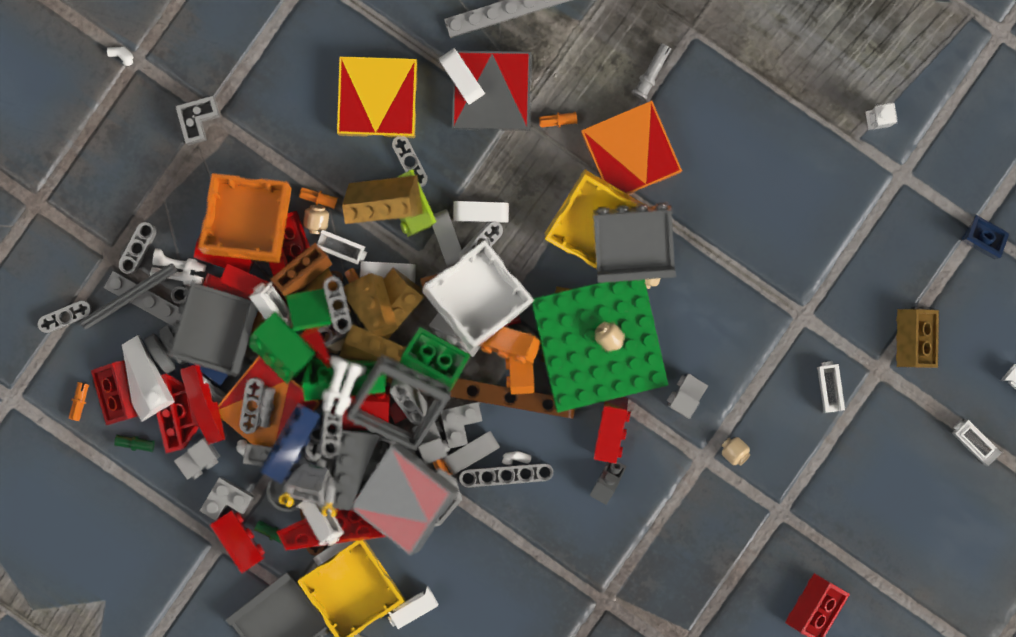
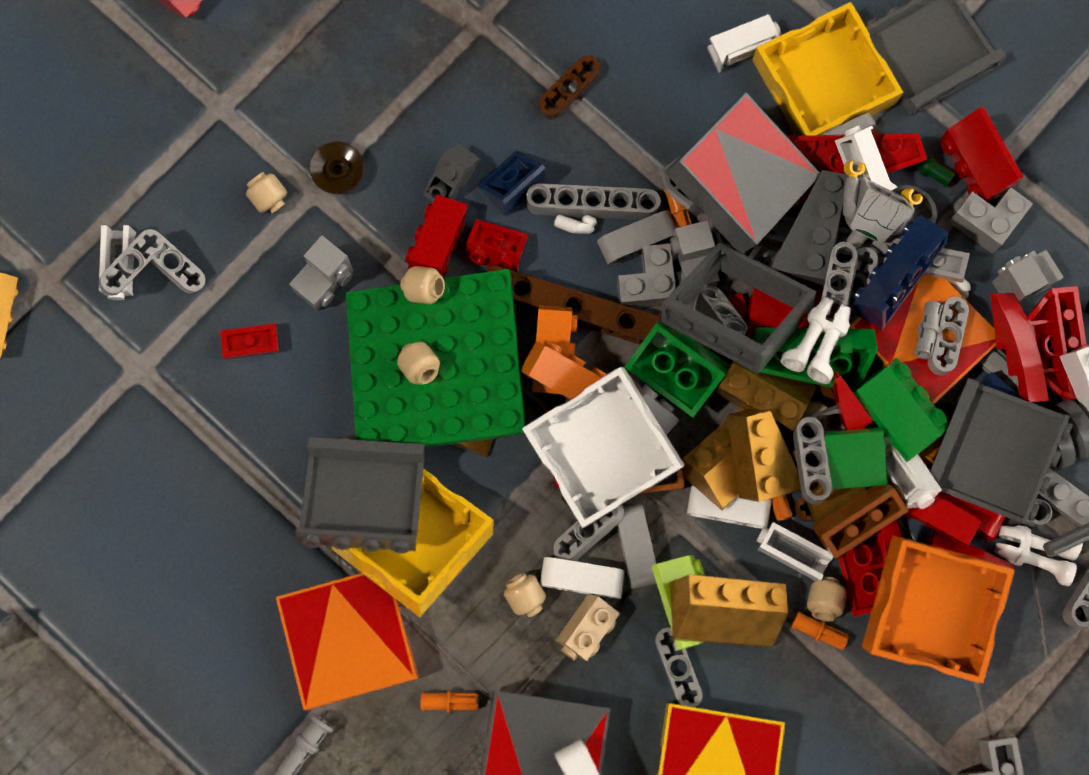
camera: 175 degrees left, 10 degrees down
none -> light grey beam [98,229,205,296]
none -> red plate [220,323,280,360]
none -> dark brown dish [310,142,364,194]
none -> tan head [401,266,445,304]
none -> red bracket [465,219,528,272]
none -> dark blue slope [477,150,545,216]
none -> tan head [504,573,546,617]
none -> reddish brown beam [539,55,600,119]
none -> tan brick [555,594,620,661]

